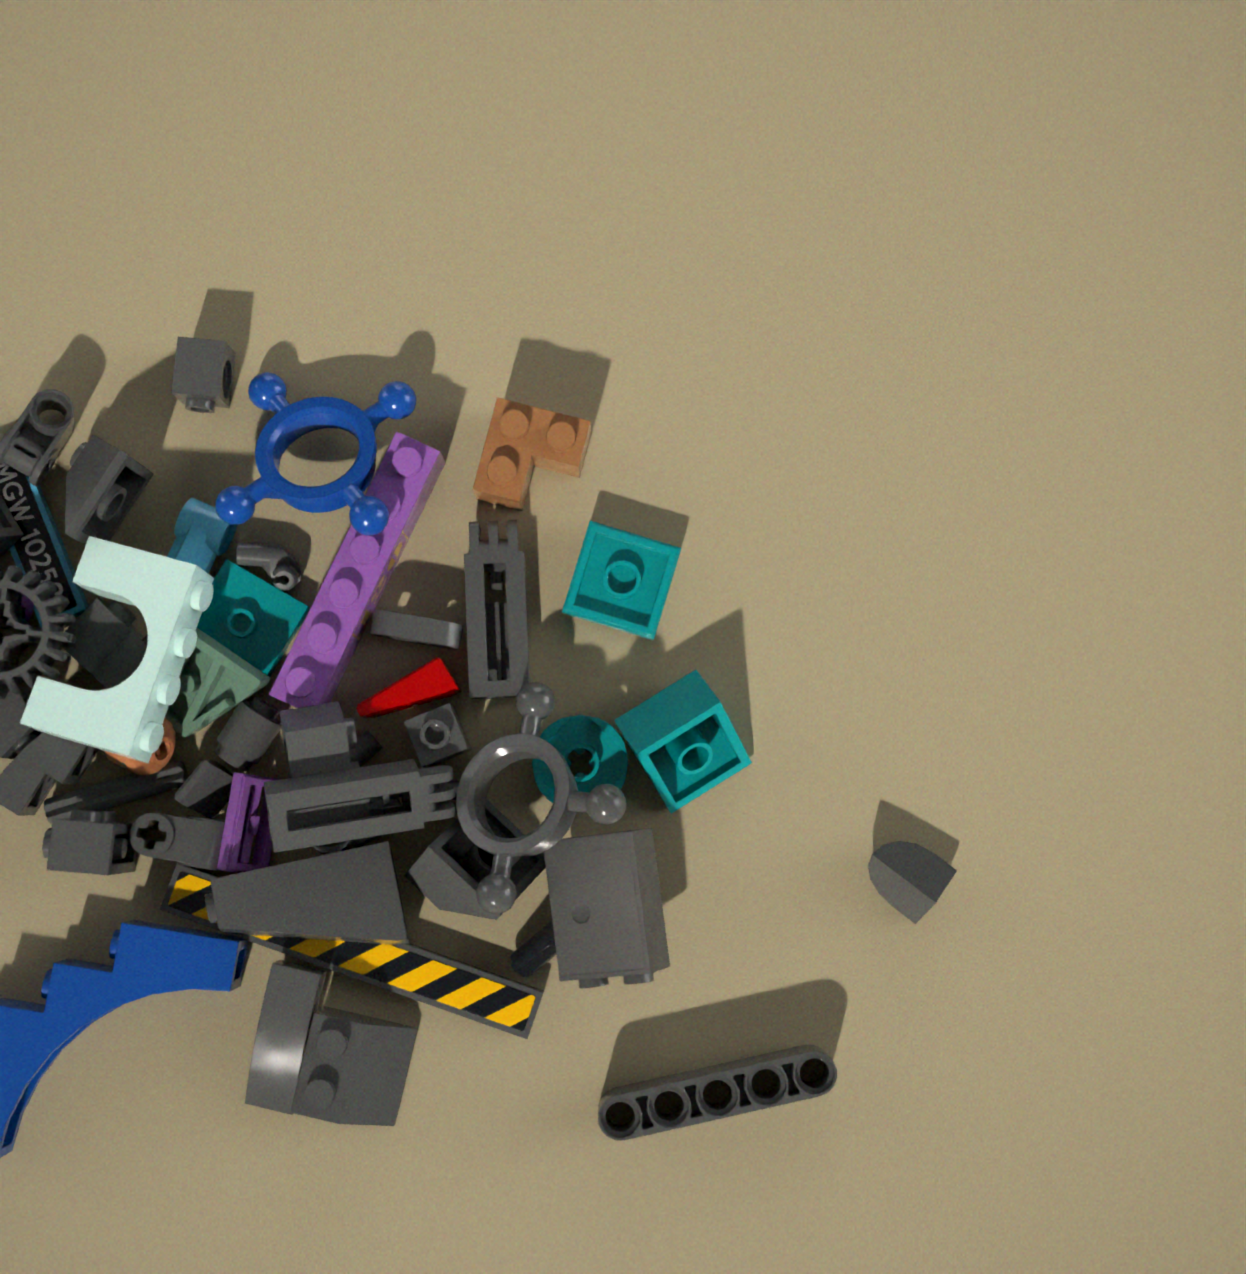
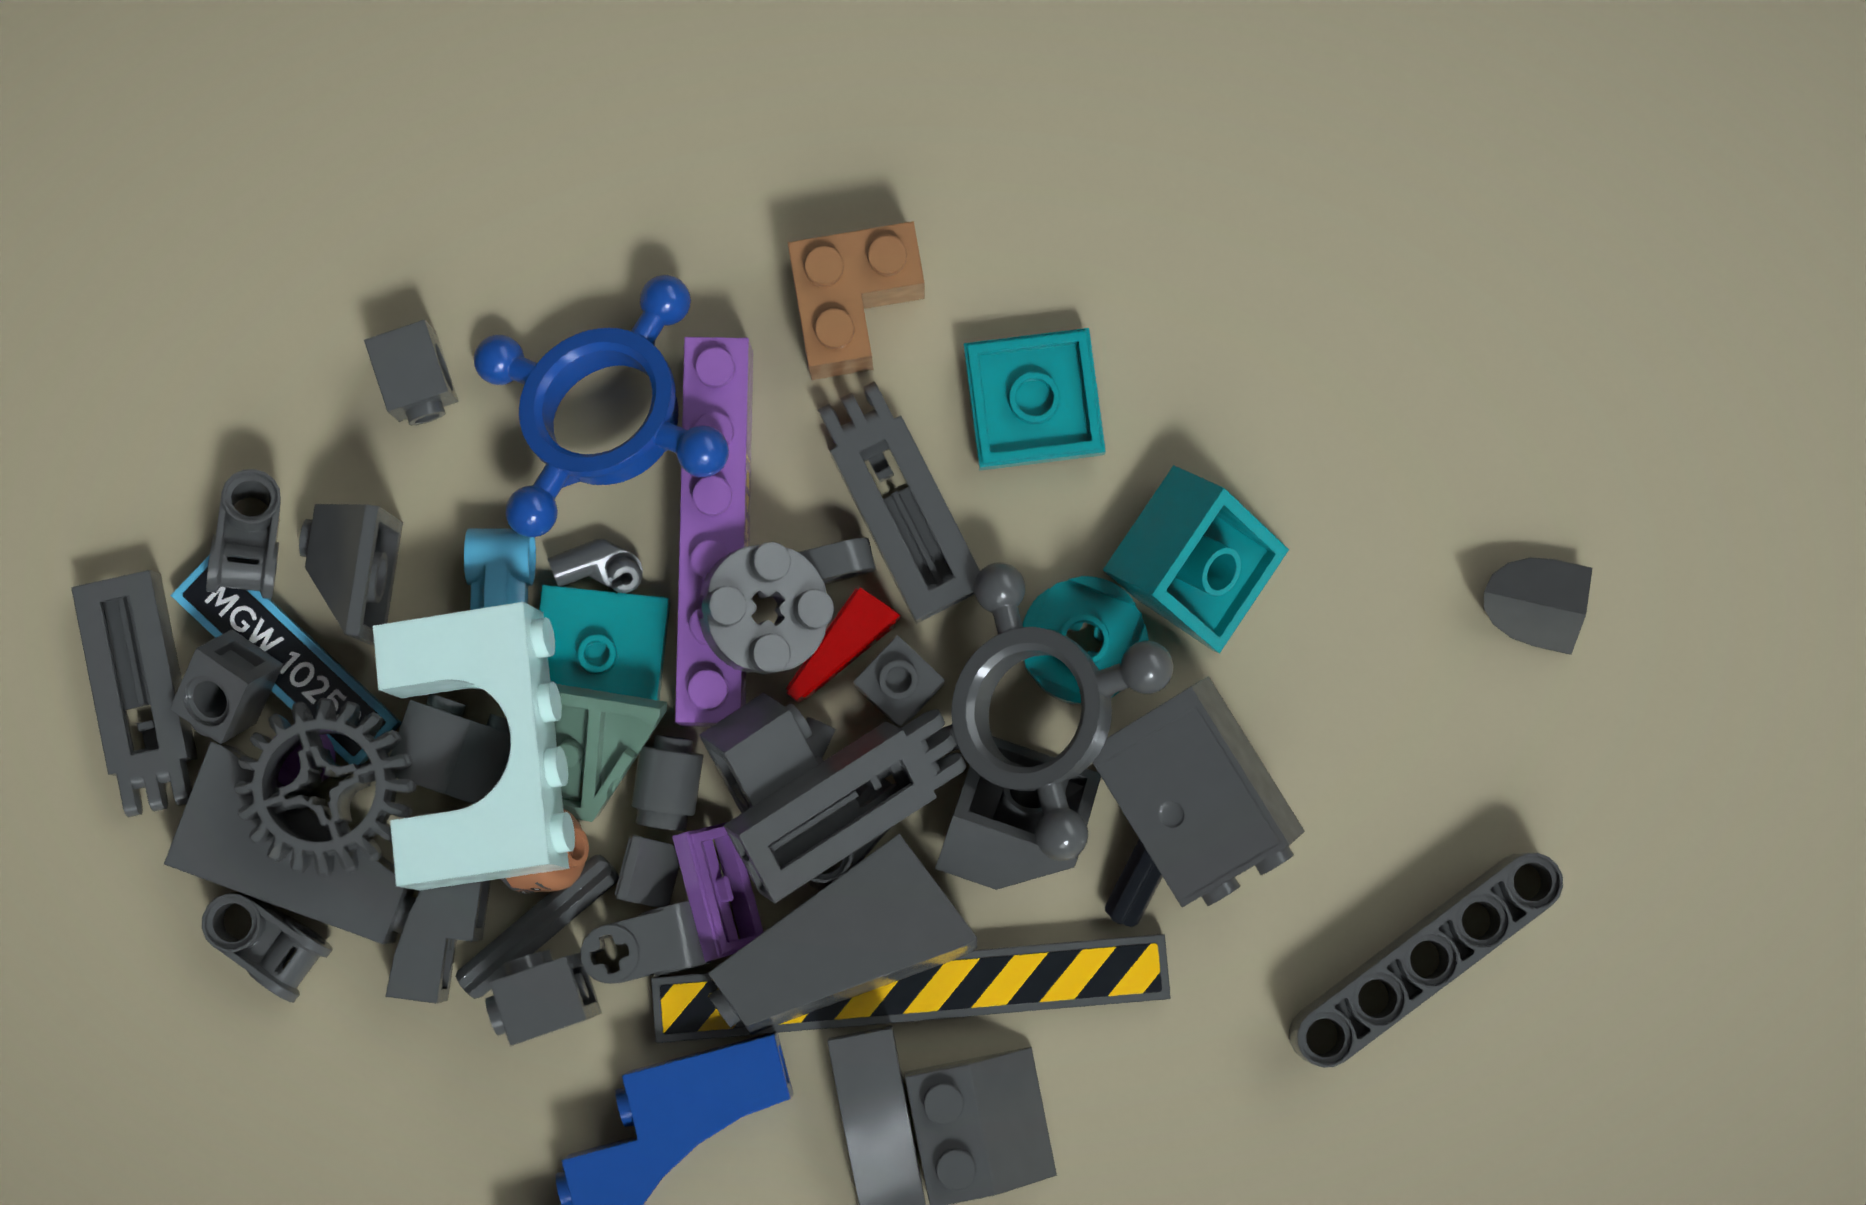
camera: 20 degrees left, 0 degrees up
none -> plate [700,542,834,674]

